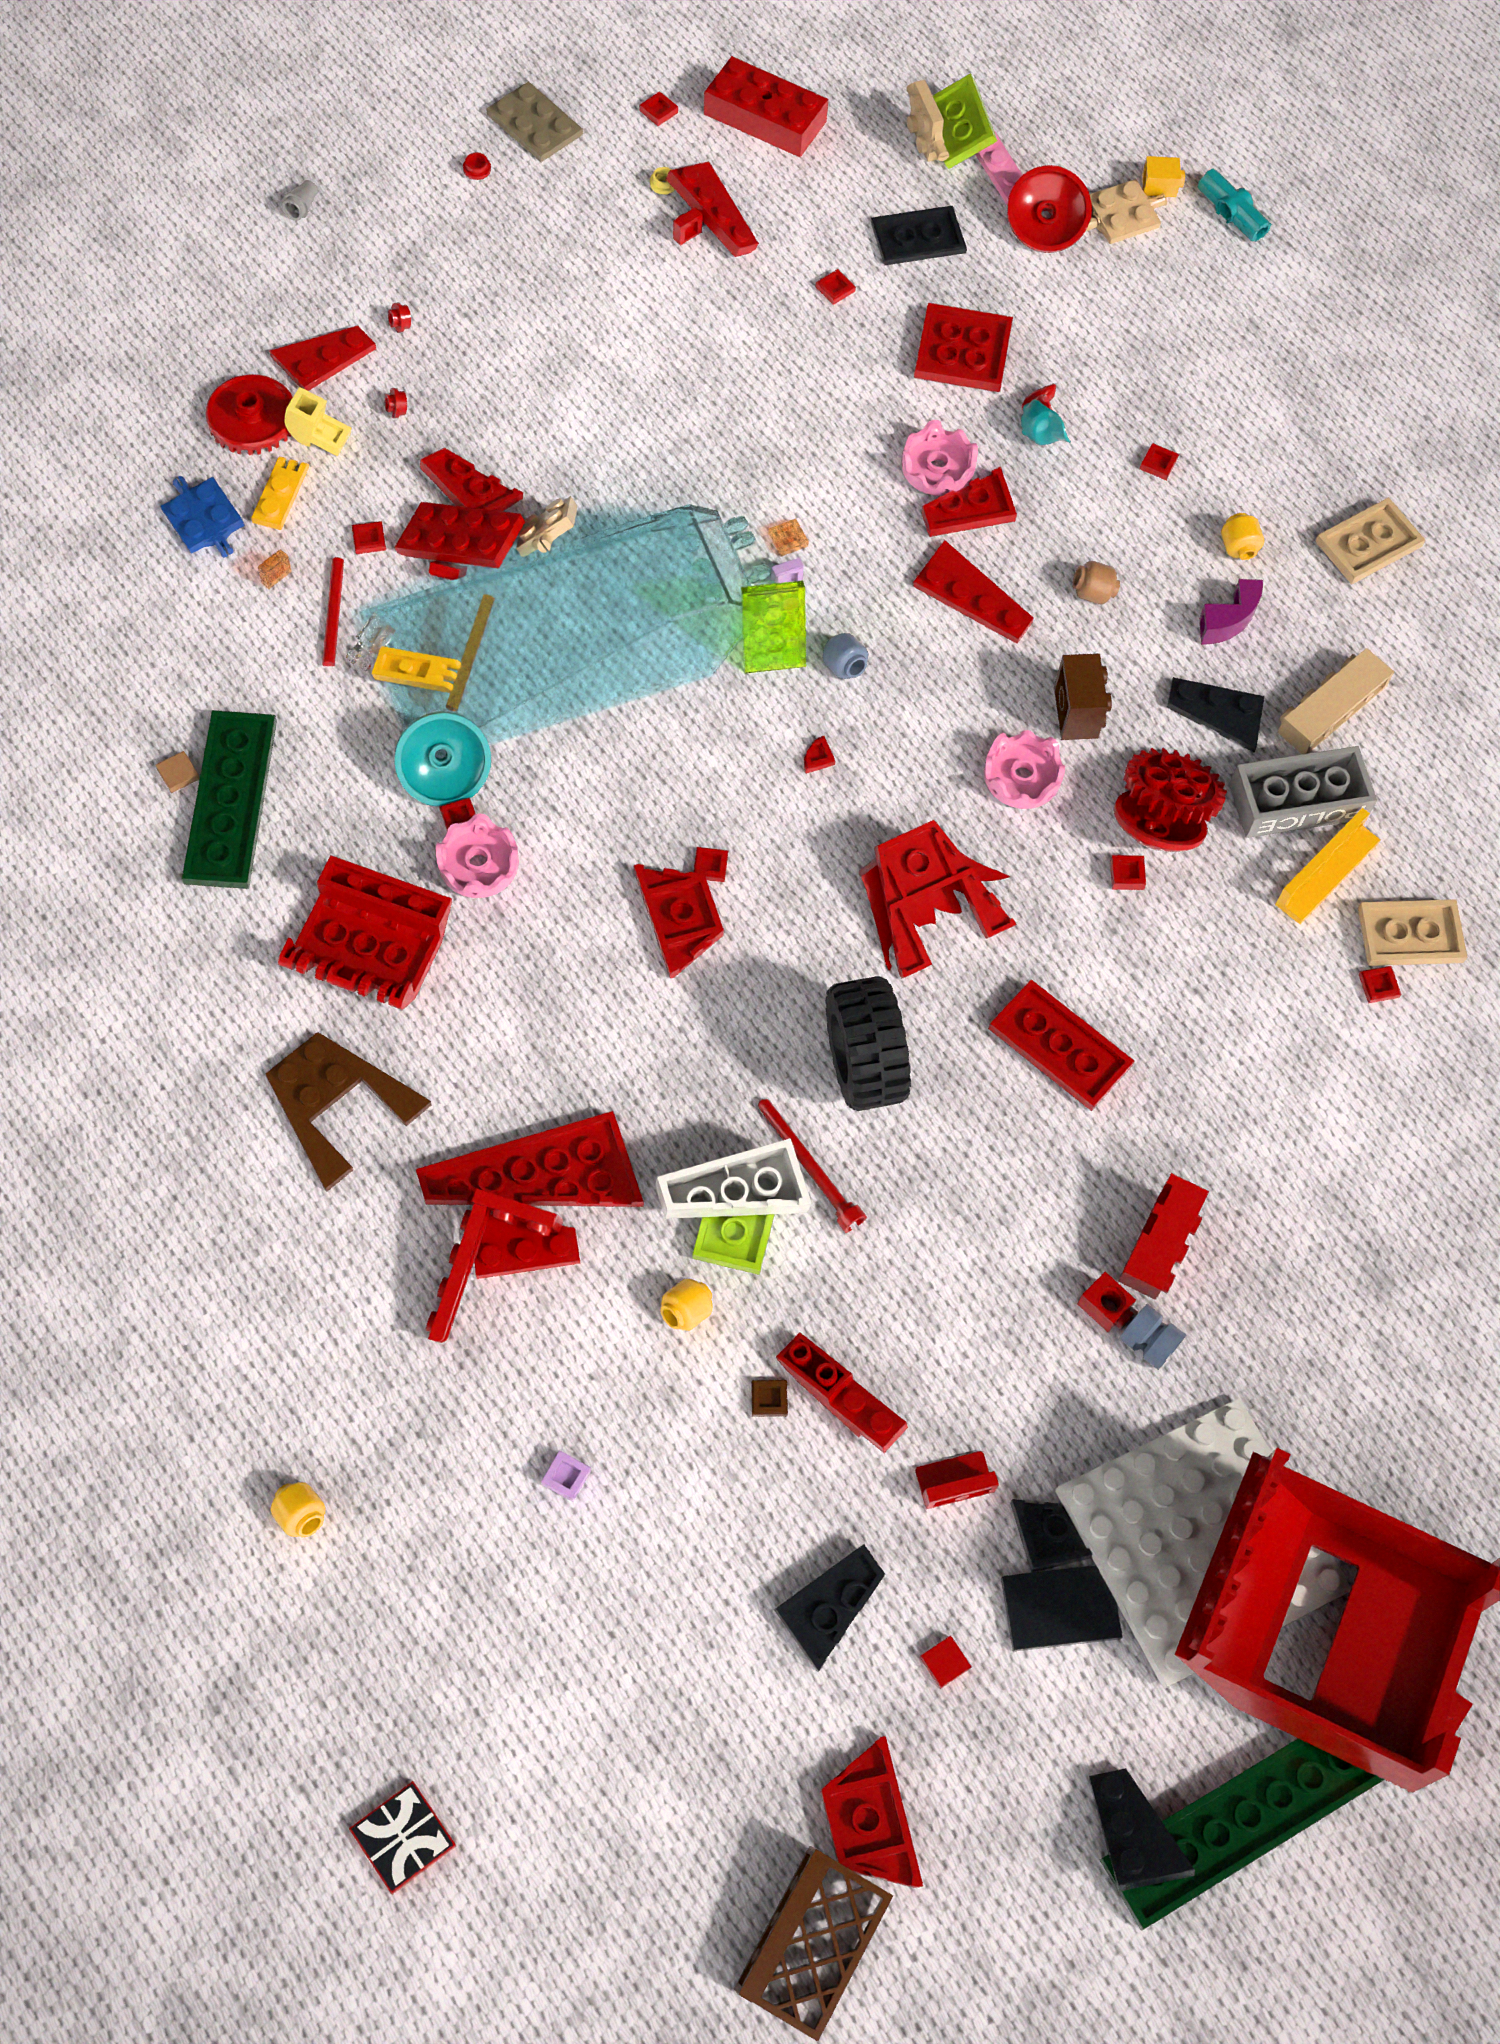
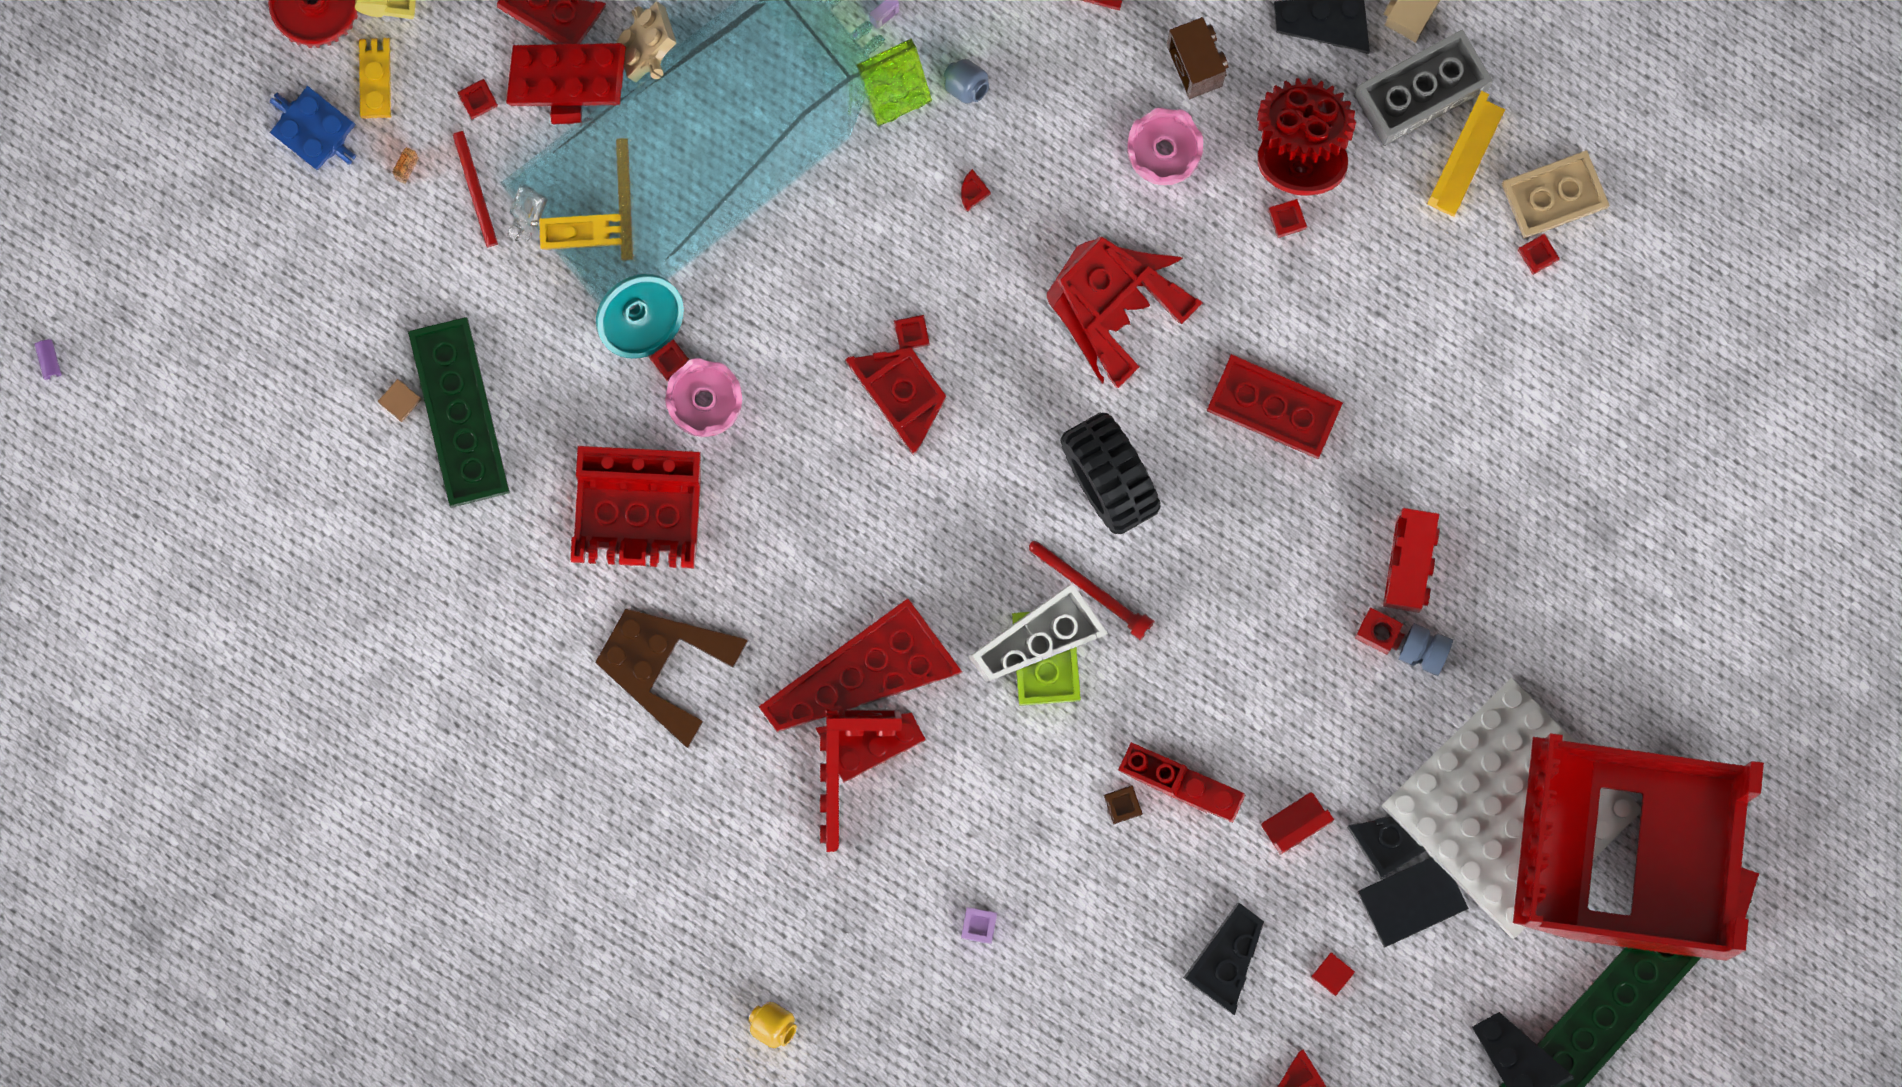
camera: 15 degrees left, 15 degrees up
yellow head [660,1279,713,1331] -> none

